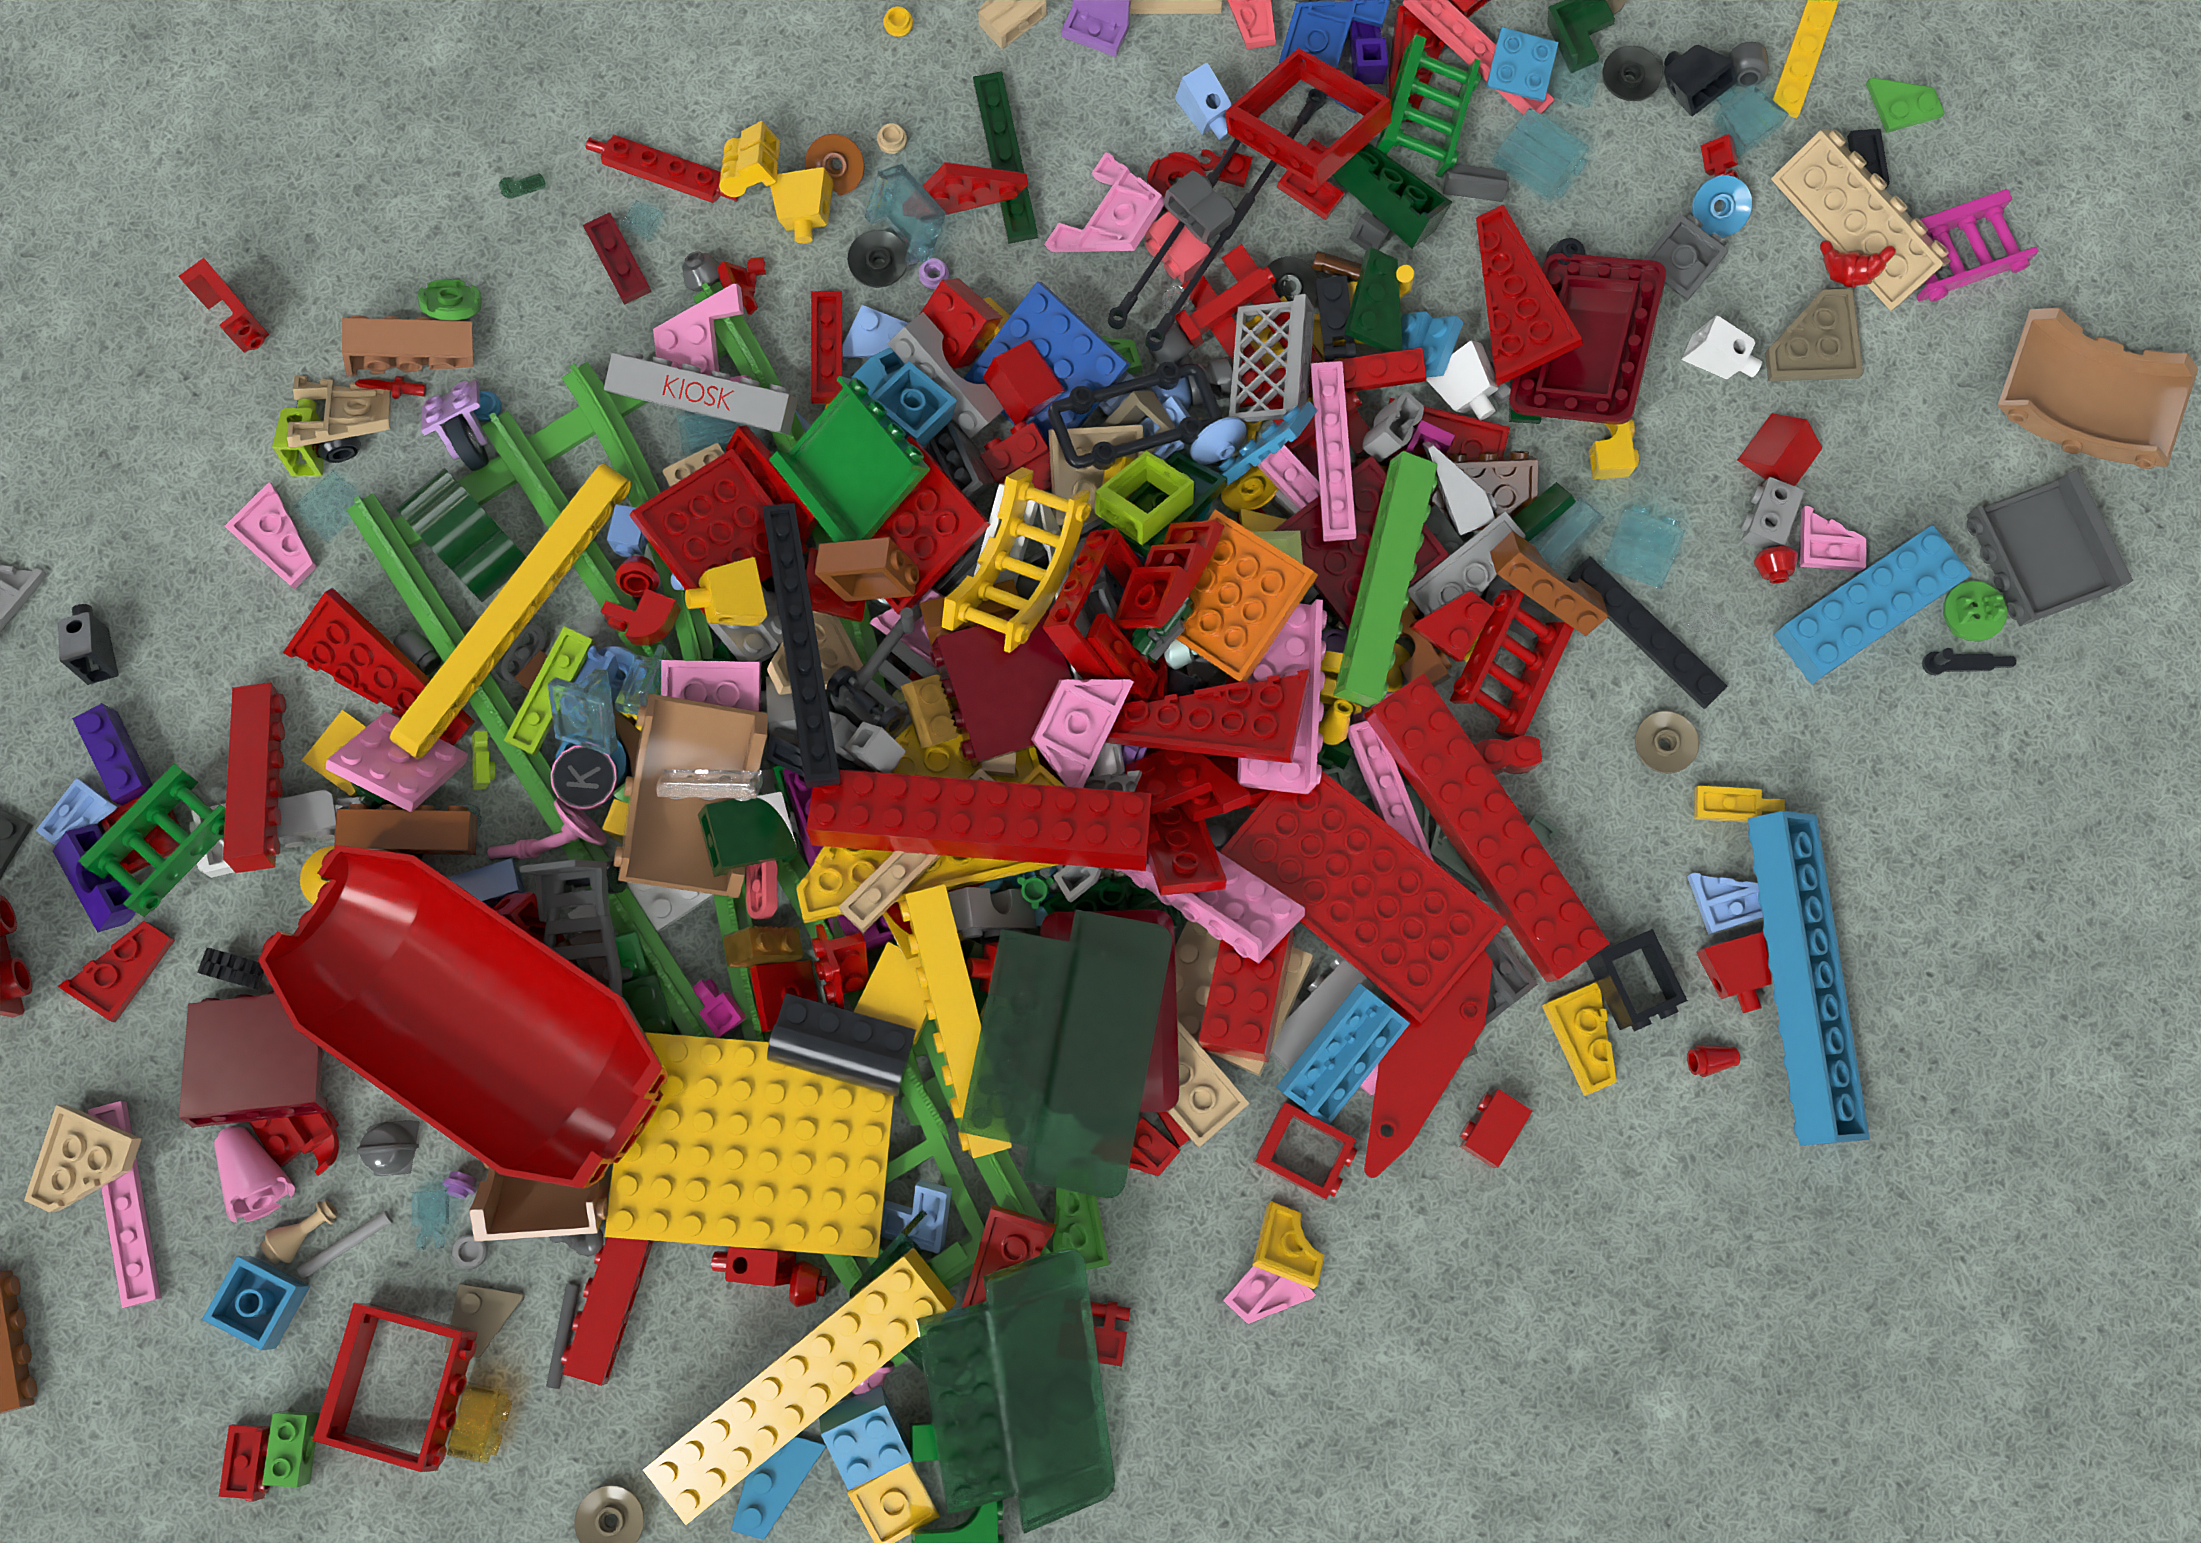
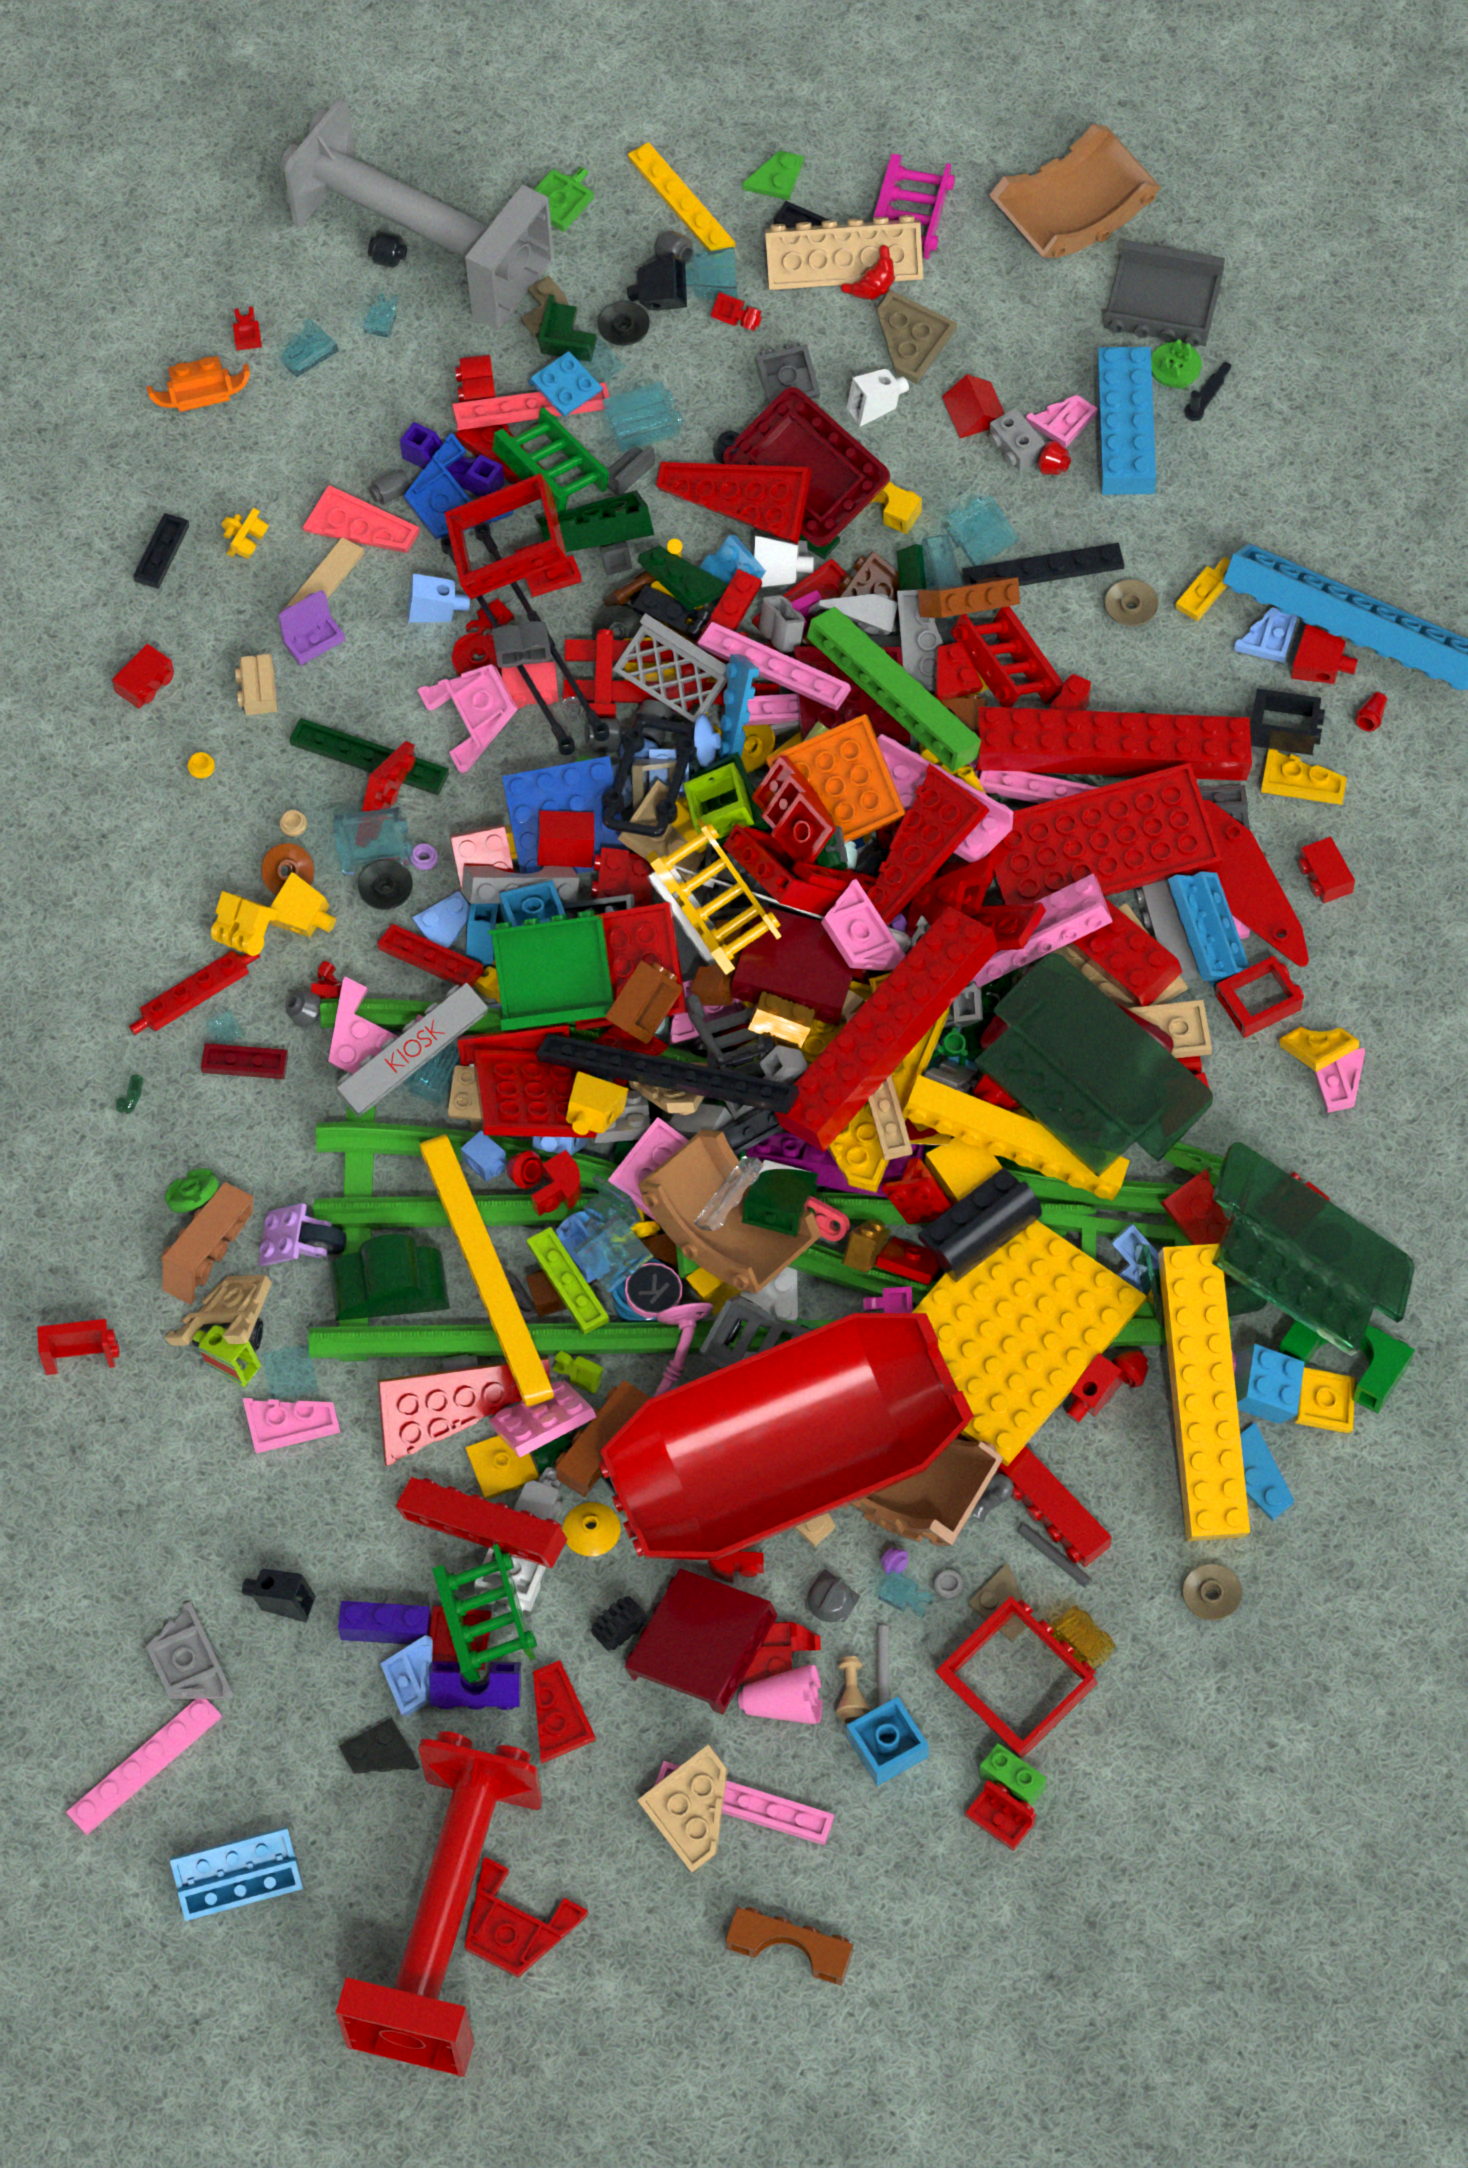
camera: 50 degrees left, 15 degrees down
red piece [355,376,426,399] -> none
dark azure dish [1692,175,1752,237] -> none

